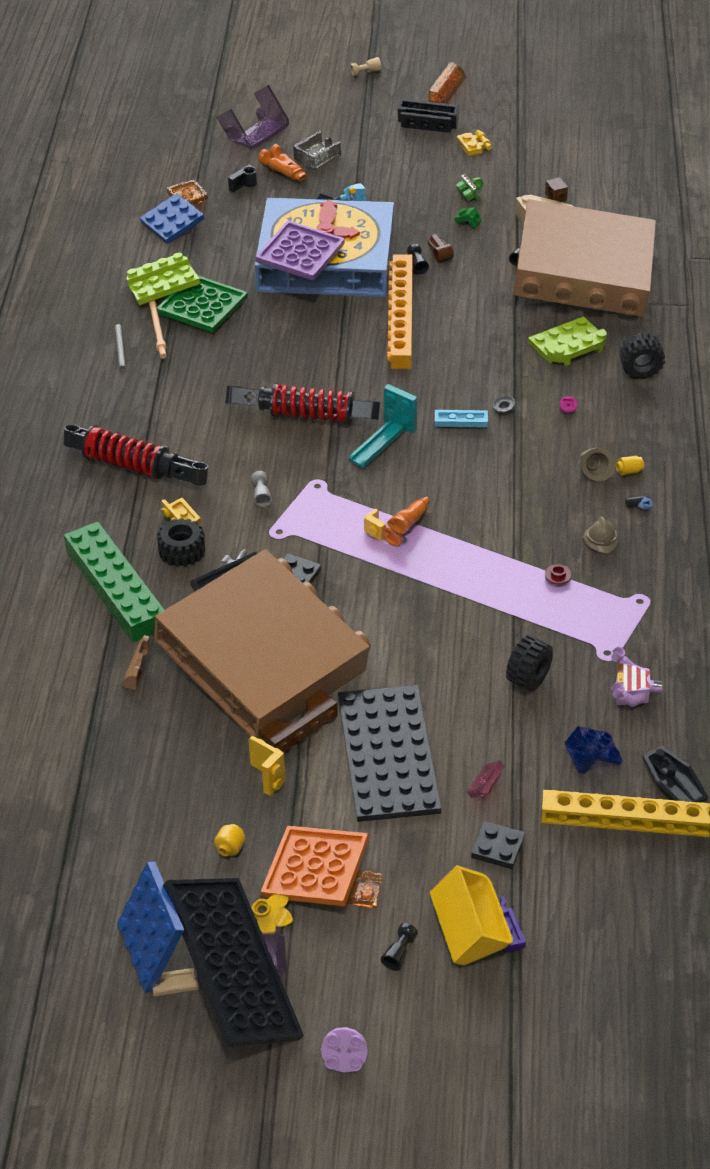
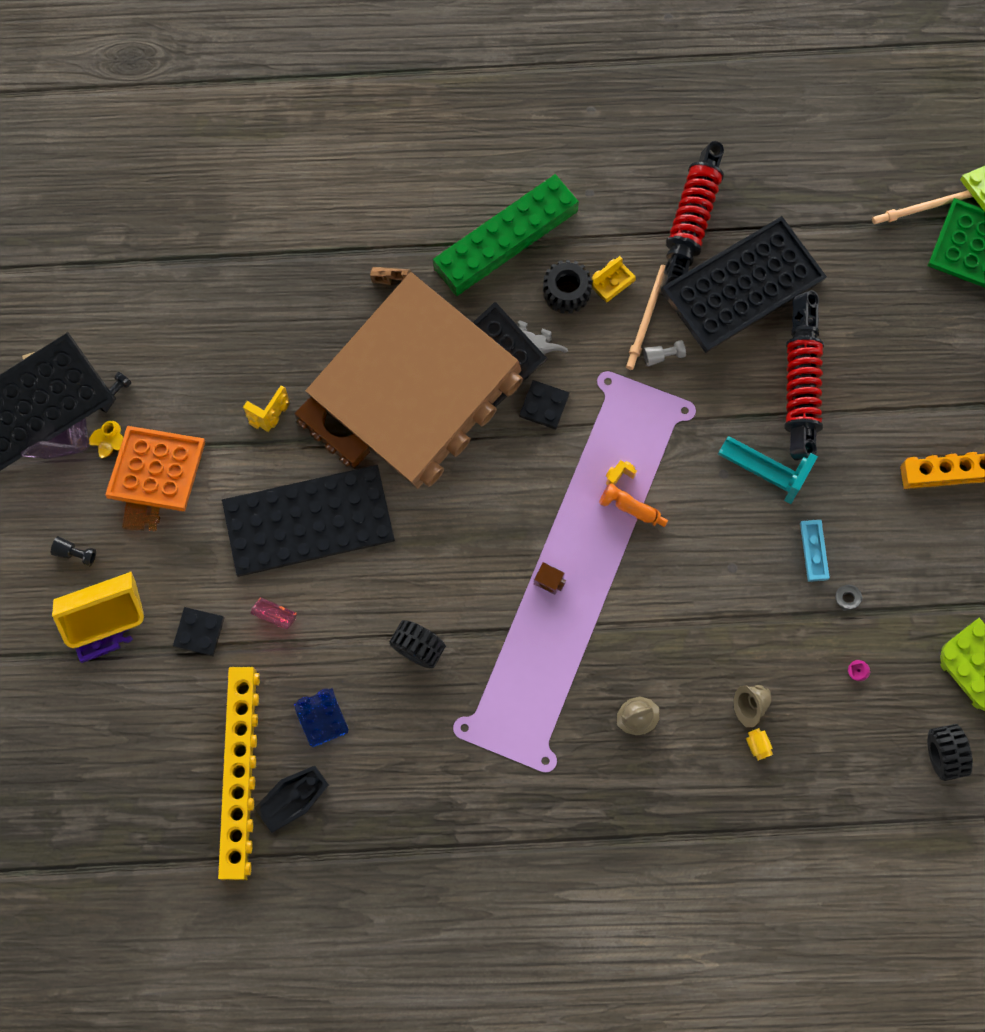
camera: 85 degrees right, 30 degrees up
light grey piece [115,324,126,371] -> none
blue plate [117,862,184,992] -> none
yellow head [214,824,246,857] -> none
dark red piece [545,564,572,585] -> none
torso [611,646,662,707] -> none
arm [625,496,653,510] -> none
none -> reddish brown brick [534,562,566,595]
none -> light nougat bar [626,265,666,370]
none -> black plate [660,216,827,353]

